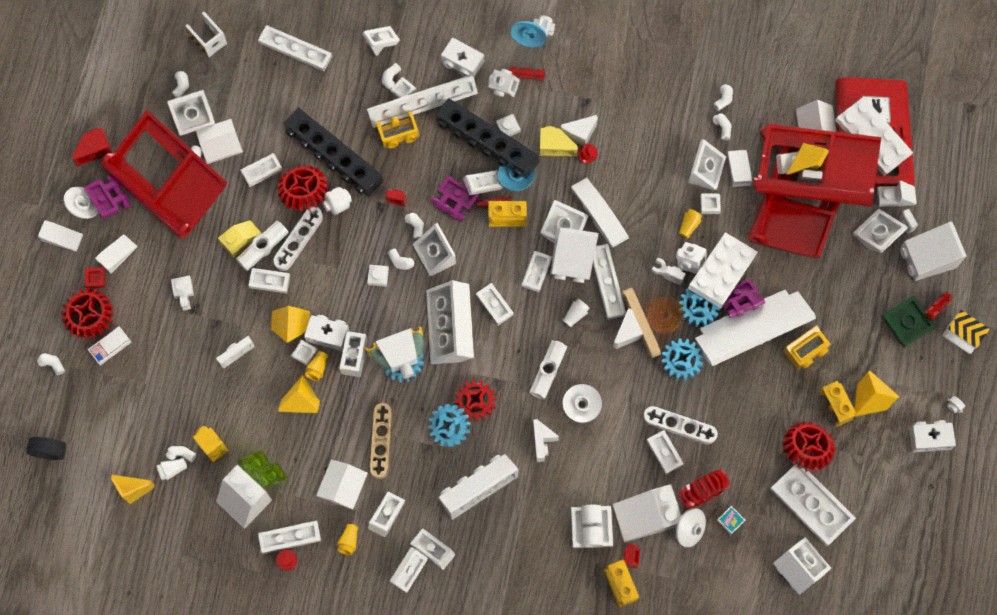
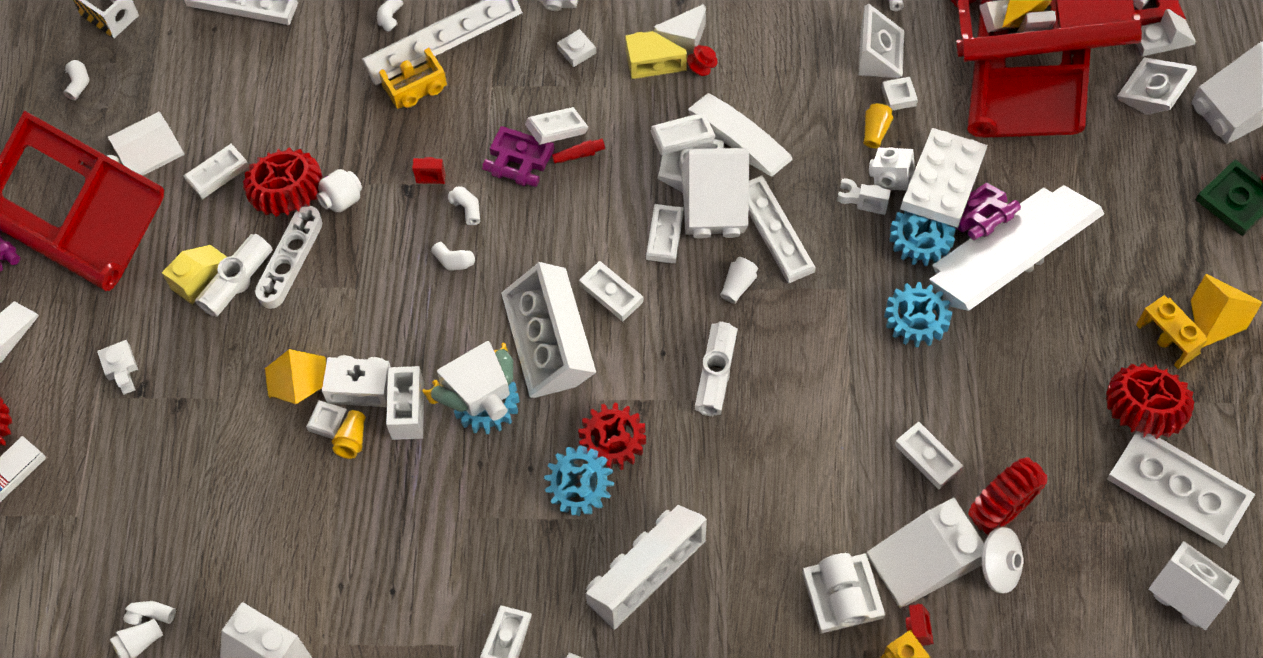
camera: 10 degrees left, 10 degrees down
white slope [167,90,215,136] -> none
yellow window [193,426,229,463] -> none
white plate [216,336,254,368] -> none
clear neon green slope [237,449,288,489] -> none
white plate [248,268,290,294] -> none
yellow slope [278,375,320,413] -> none
black brick [284,107,383,197] -> none
white slope [316,459,368,510] -> none
white plate [367,265,389,287] -> none
tan beam [370,403,392,479] -> none
white tile [390,77,416,99] -> none
white slope [413,223,456,276] -> none
black brick [435,98,539,179] -> none
yellow window [489,201,527,227] -> none
medium azure dish [498,157,535,191] -> none
white slope [533,419,559,462] -> none
white dish [563,384,602,423] -> none
white slope [613,308,643,349] -> none
tan beam [622,288,661,359] -> none
white beam [643,406,718,445] -> none
clear orange dish [646,296,684,334] -> none
teal tile [717,506,745,534] -> none
white slope [728,150,752,187] -> none
yellow window [783,325,831,370] -> none
white tile [899,209,918,234] -> none
none -> white tile [650,112,715,155]

